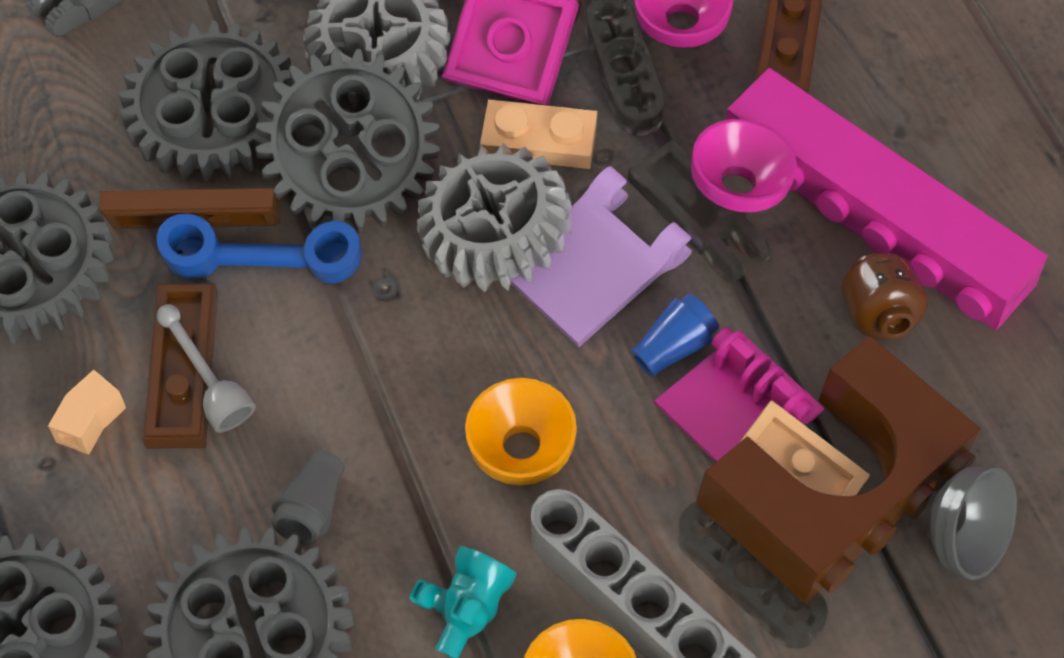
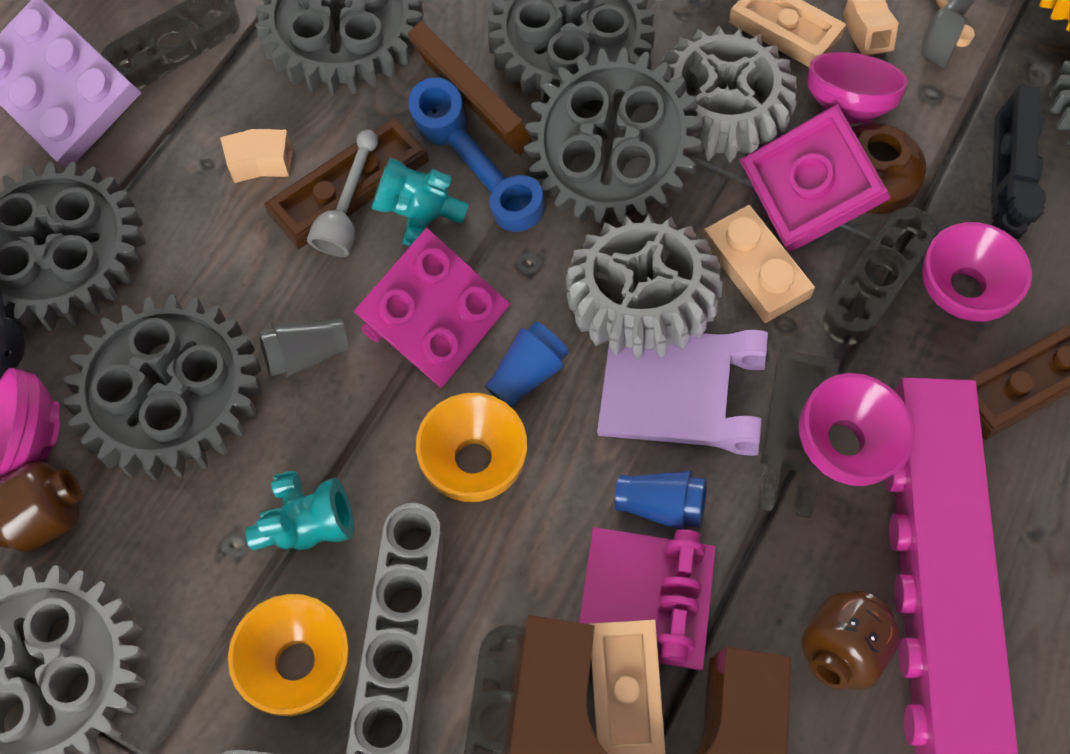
camera: 50 degrees right, 5 degrees up
none -> dark pink hinge [353,228,510,388]
none -> teal piece [371,157,469,247]
none -> blue cone [484,321,569,408]

